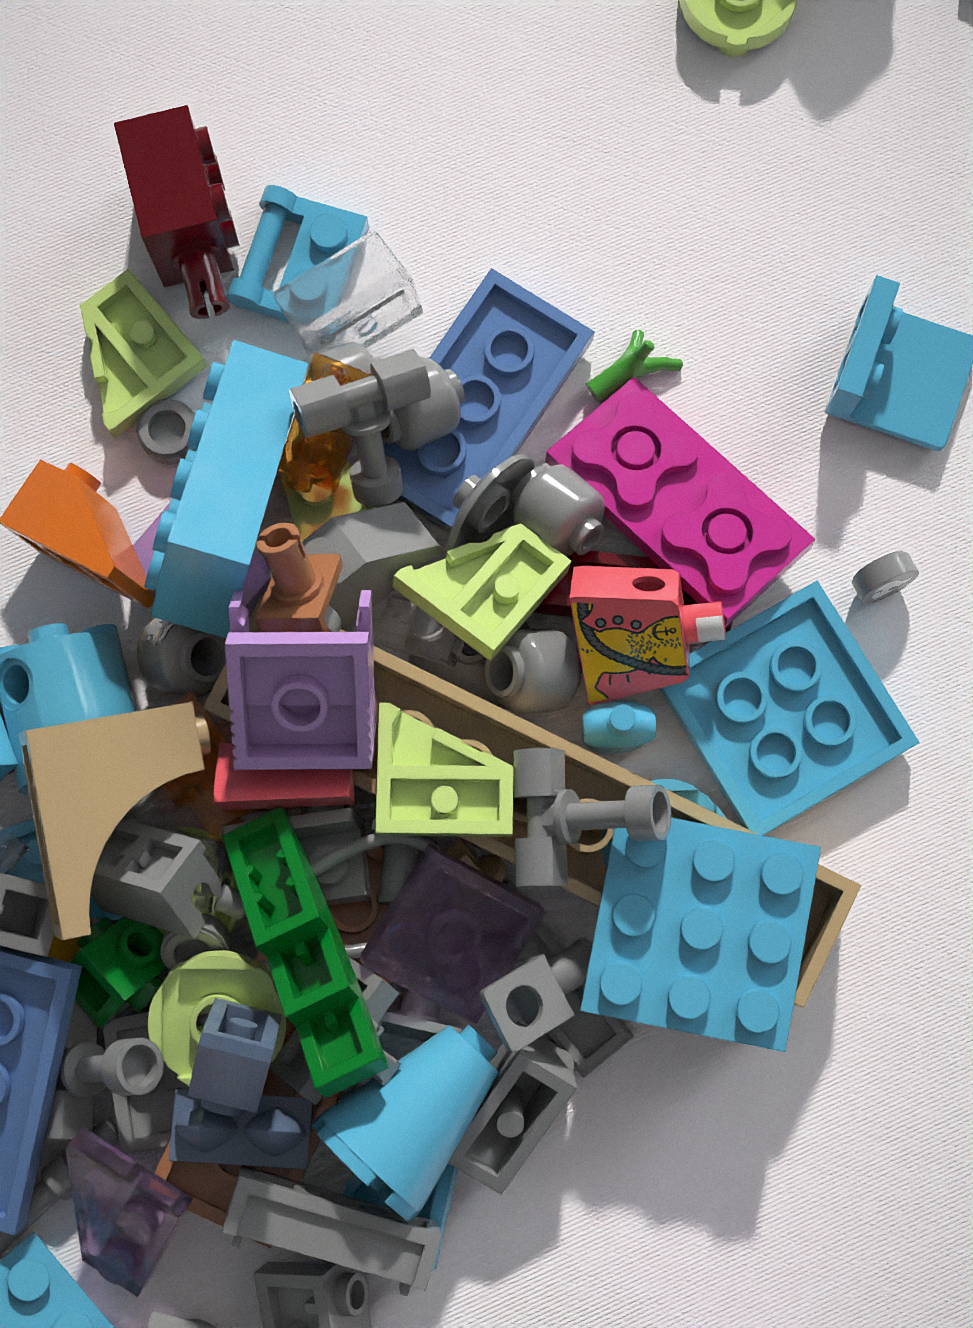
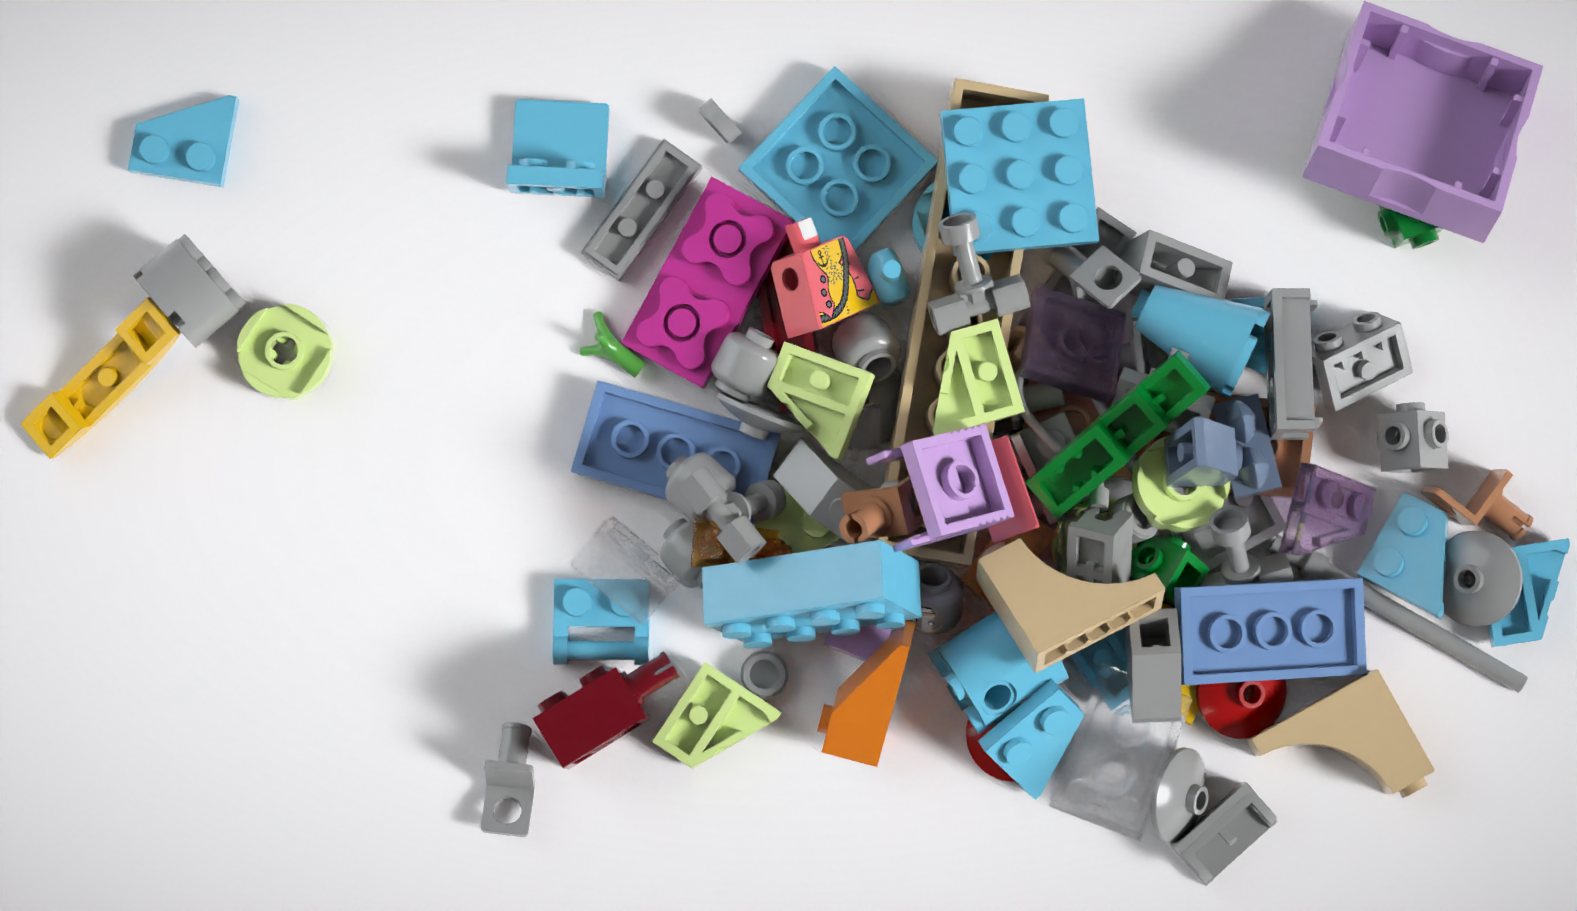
camera: 105 degrees left, 5 degrees up
none -> light grey bracket [481,722,535,837]
none -> light grey tile [581,139,702,281]

